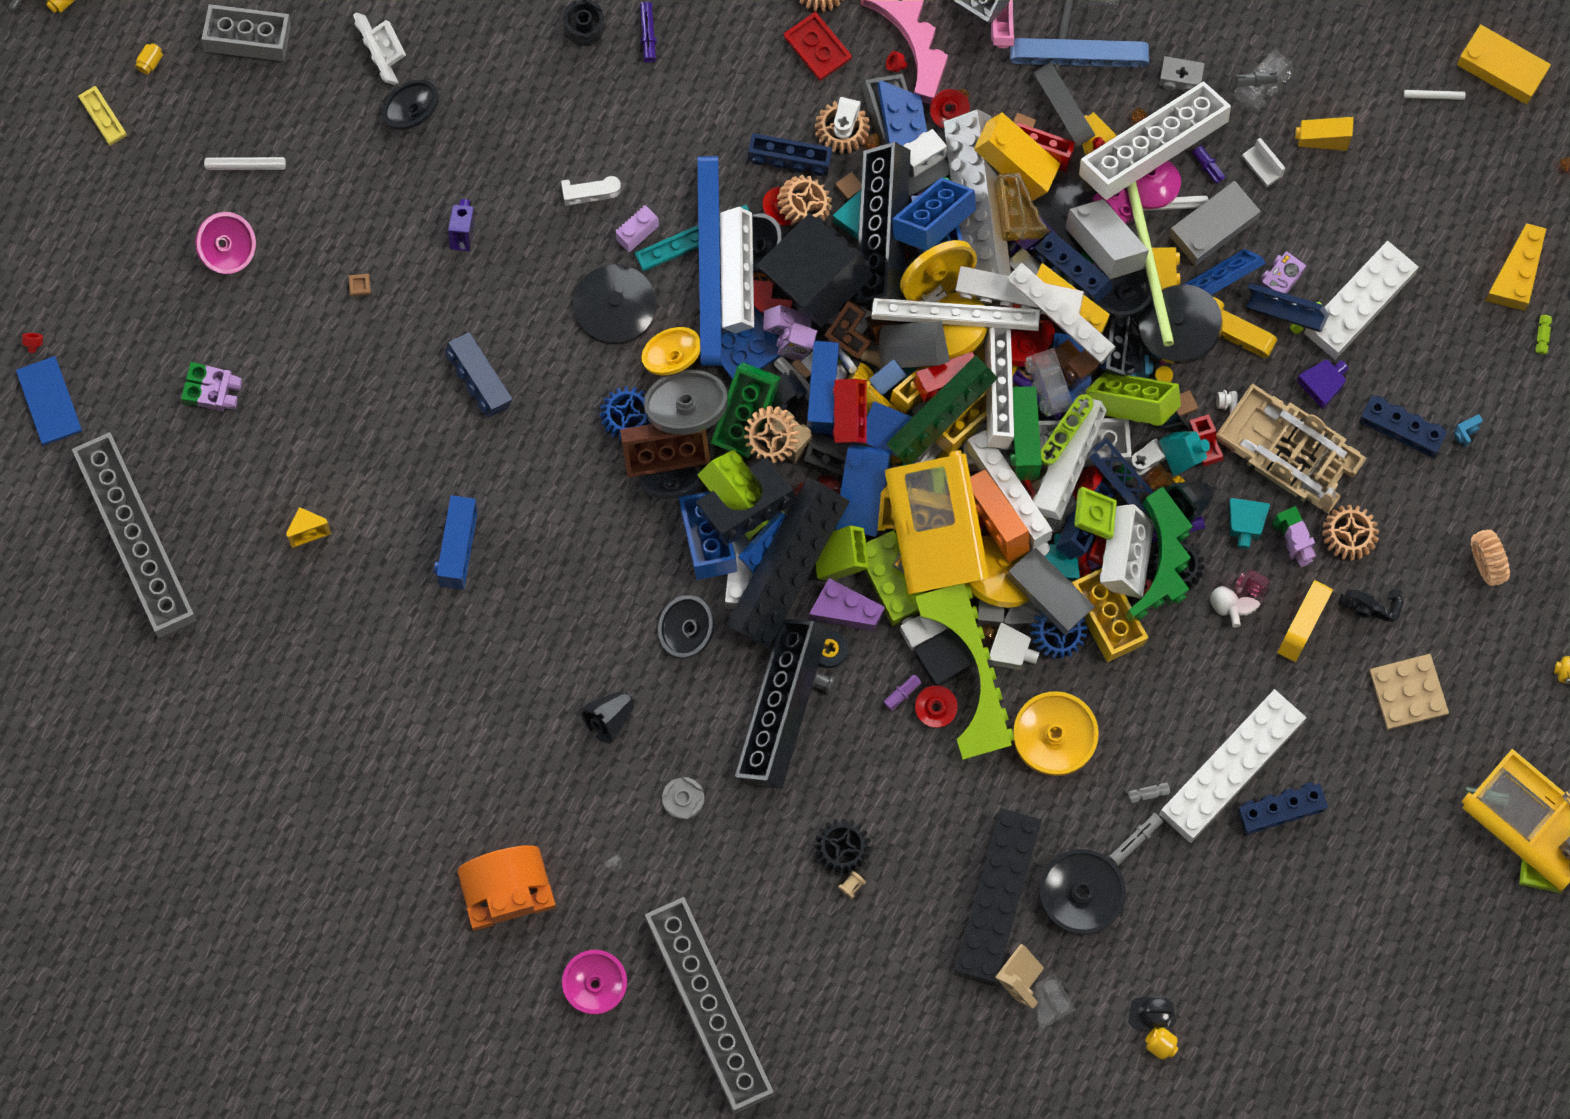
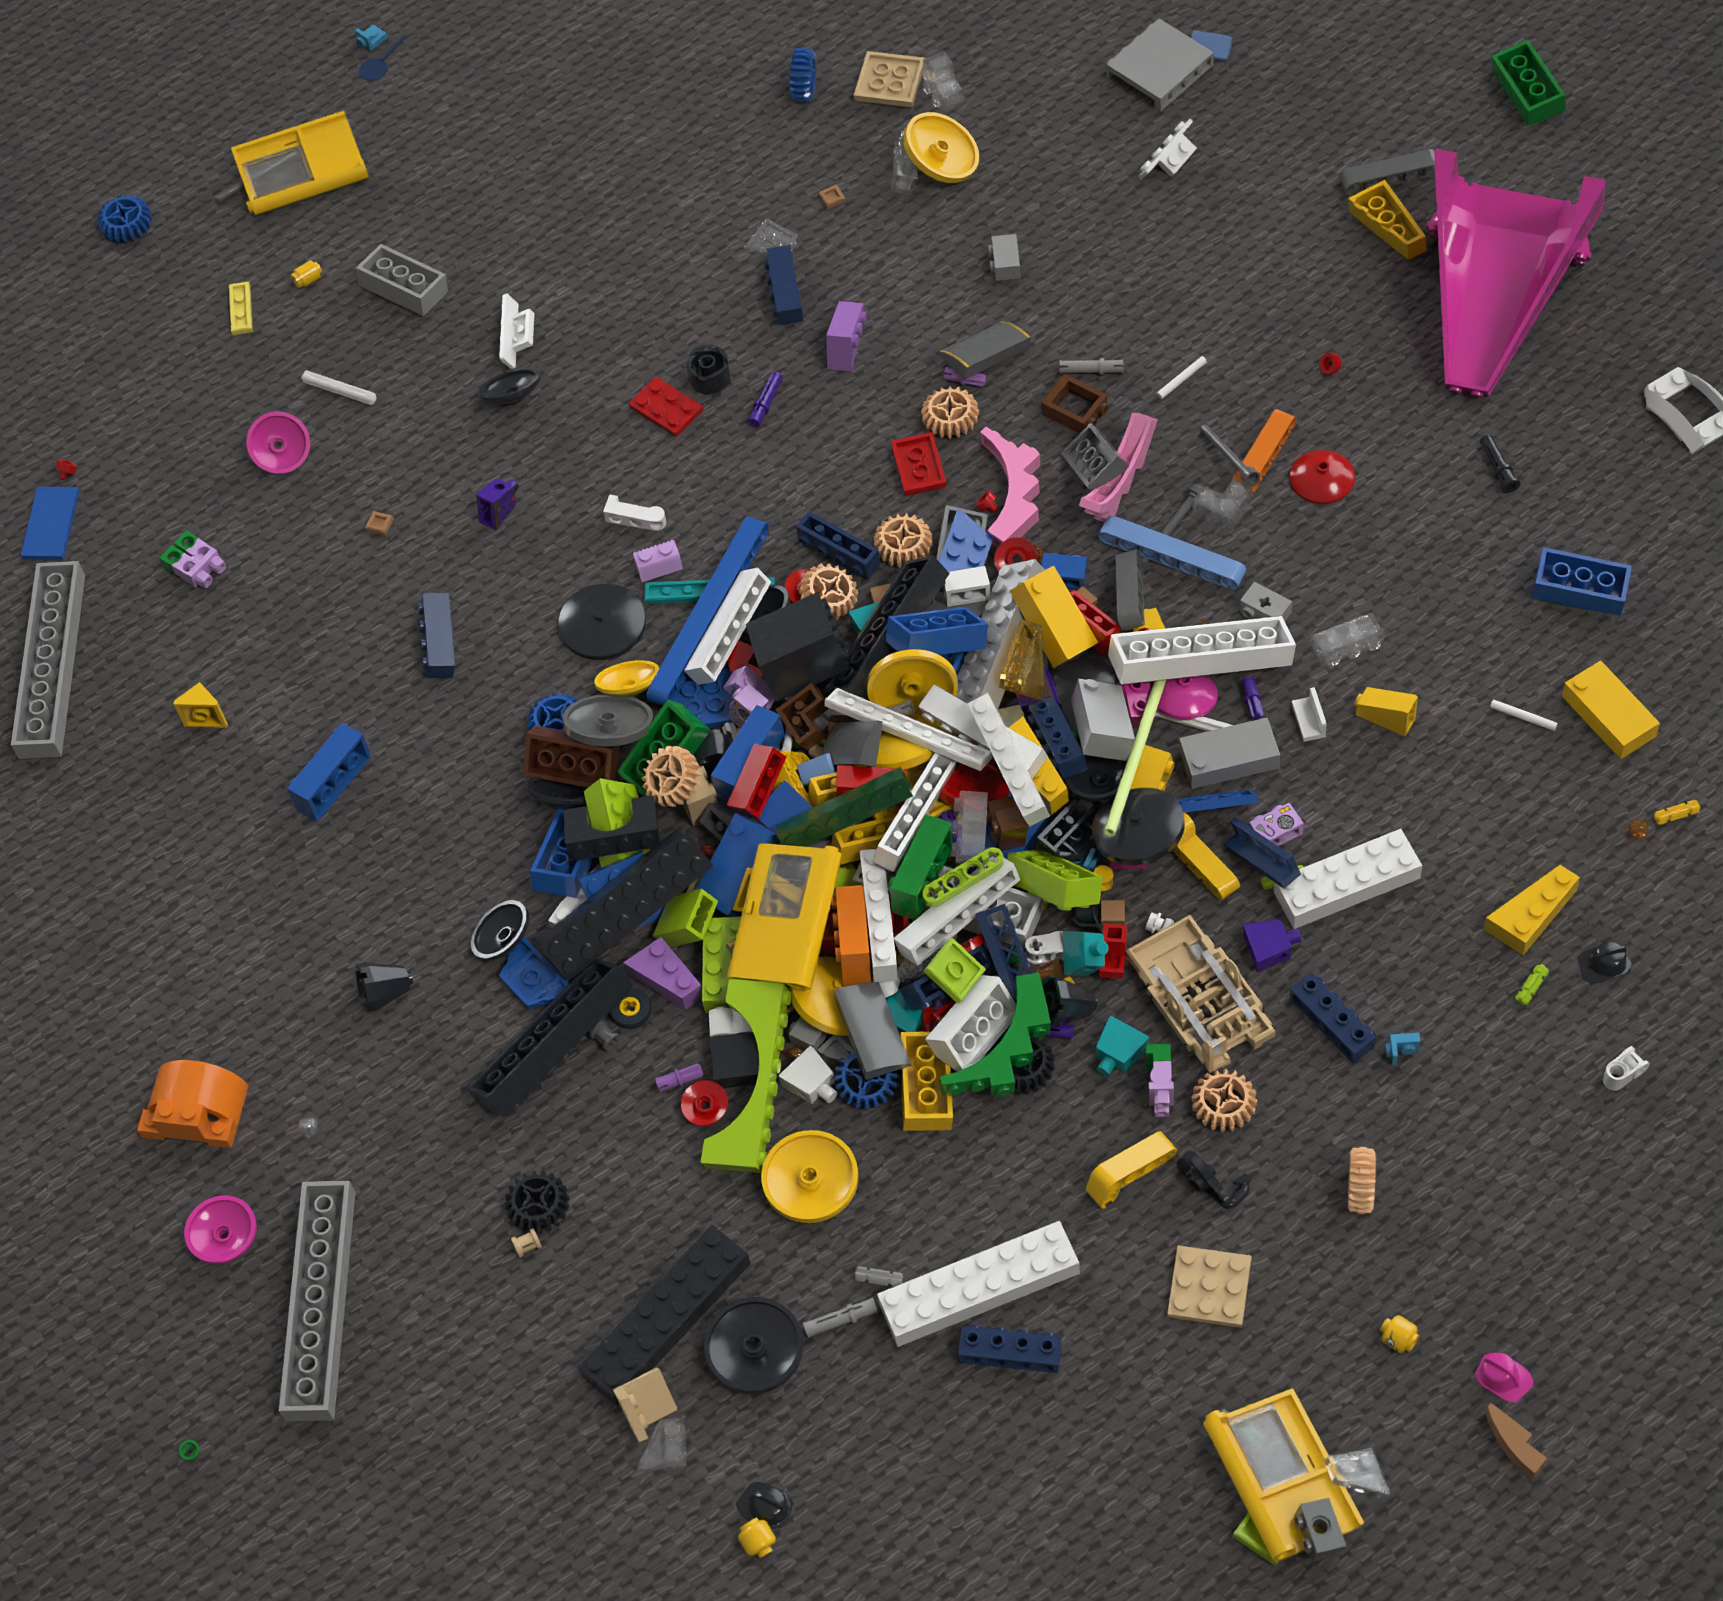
camera: 35 degrees right, 15 degrees down
light grey tile [662,777,704,819] -> none
white piece [834,97,861,139] -> none
white piece [1209,586,1260,628] -> none
clear pink bracket [1234,569,1271,597] -> none
dark grey pin [1235,70,1278,88] -> none
none -> blue wing [499,937,570,1010]
none -> red plate [628,377,703,437]
none -> blue piece [1041,553,1087,590]

